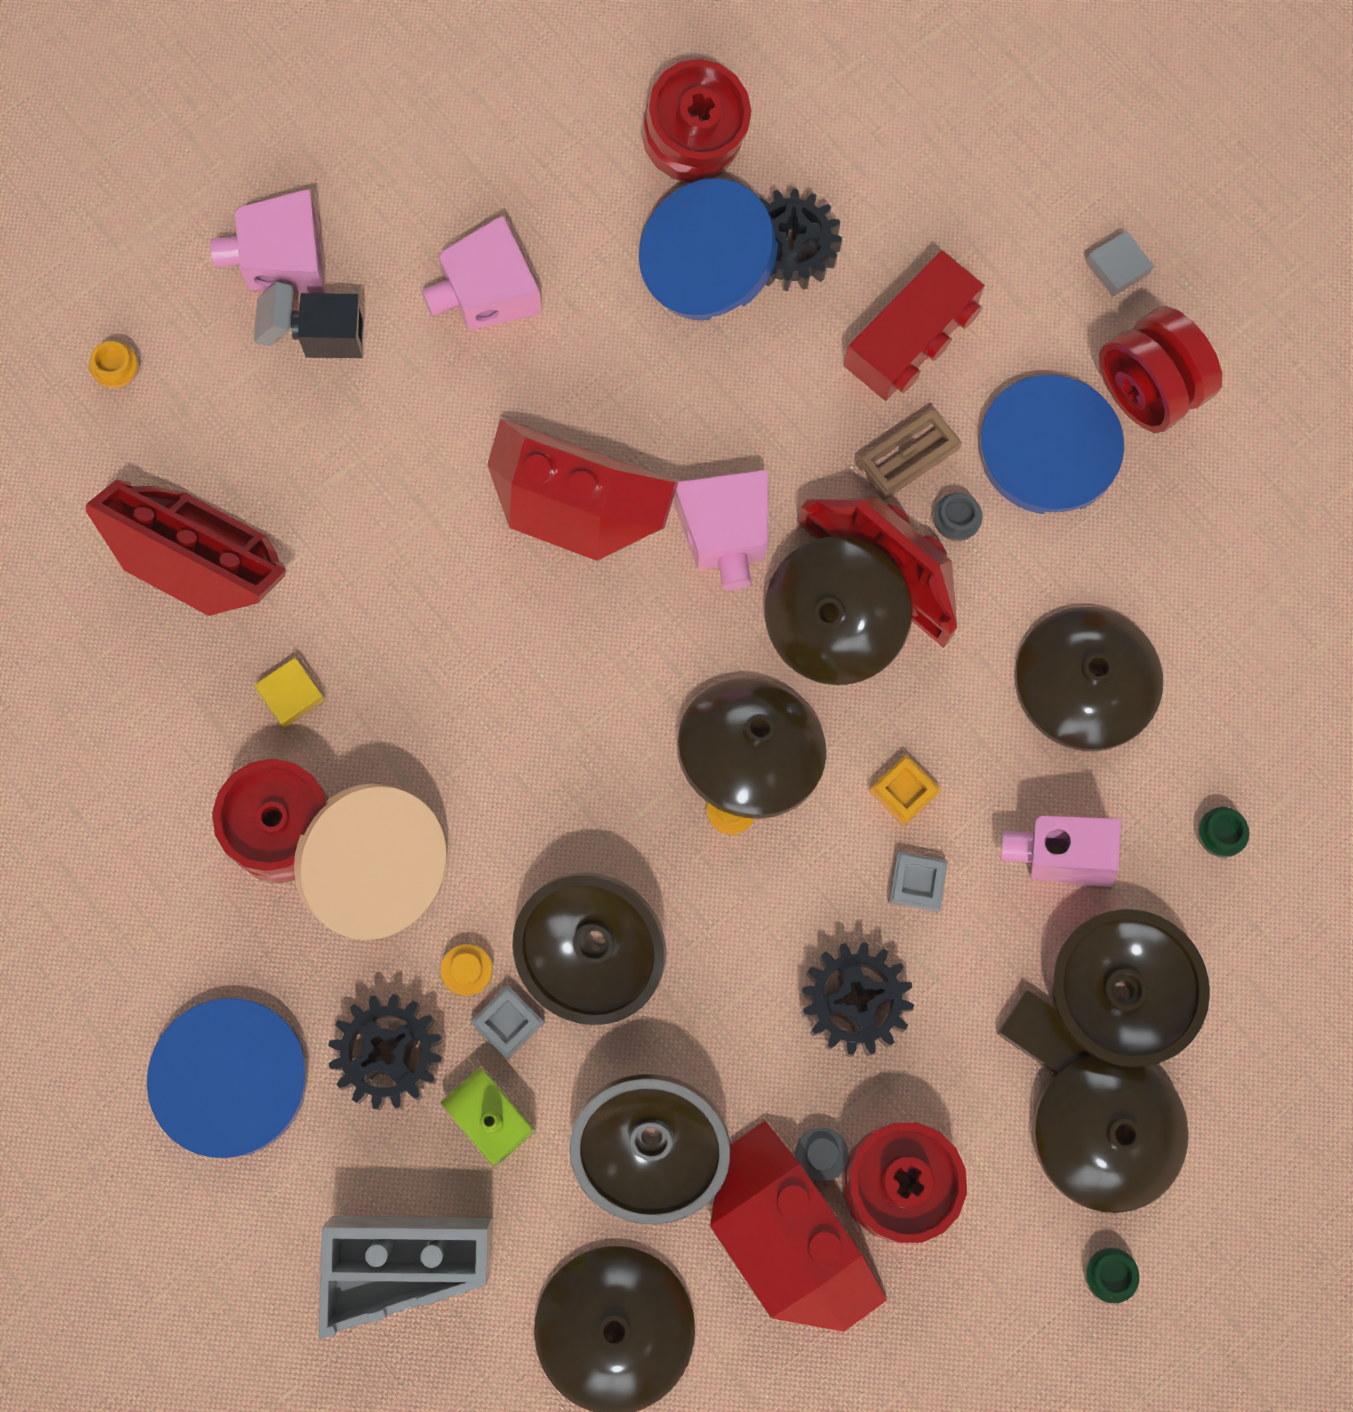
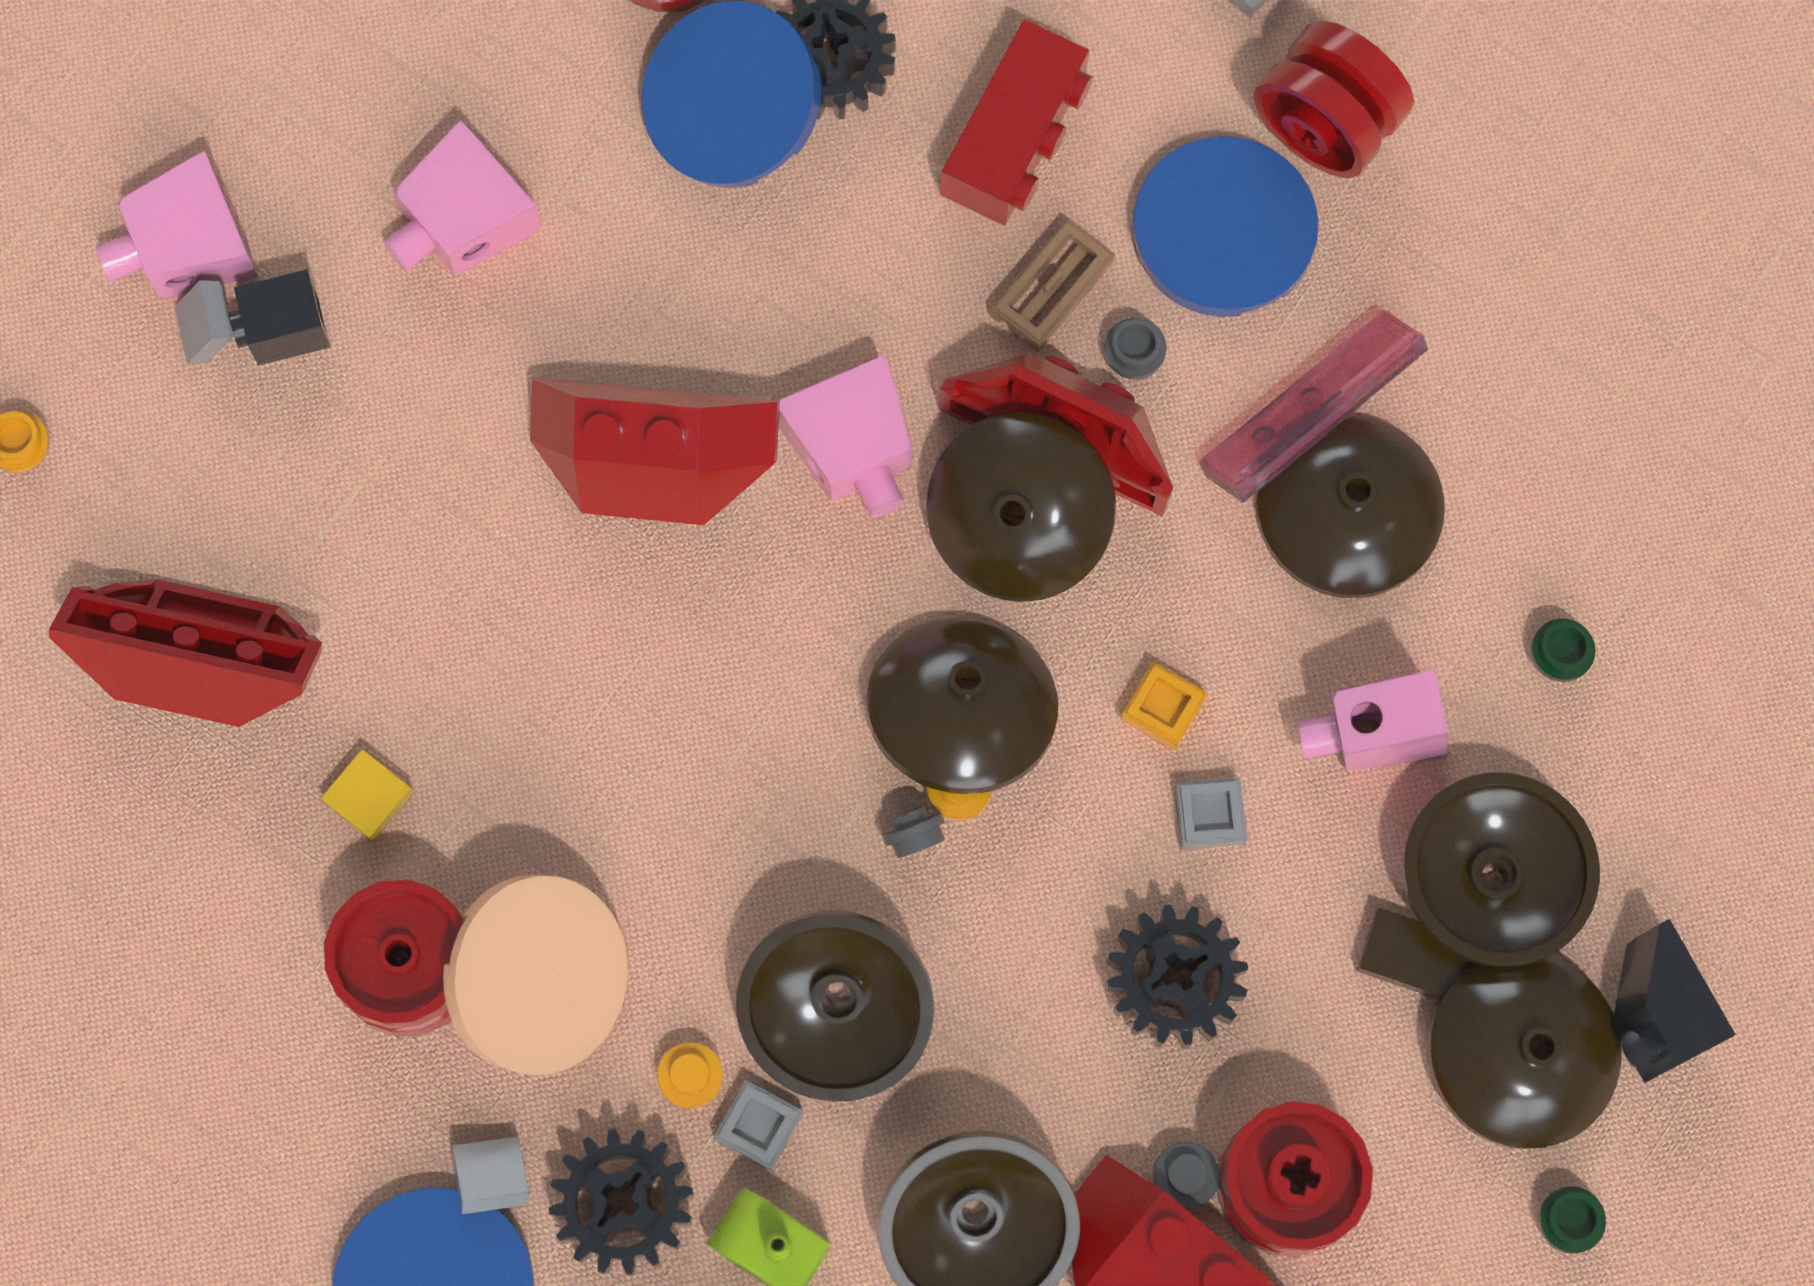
camera: 15 degrees left, 0 degrees up
none -> light grey tile [452,1136,529,1214]
none -> dark grey plate [882,805,945,858]
none -> clear pink tile [1199,310,1428,503]
none -> black slope [1612,919,1736,1083]

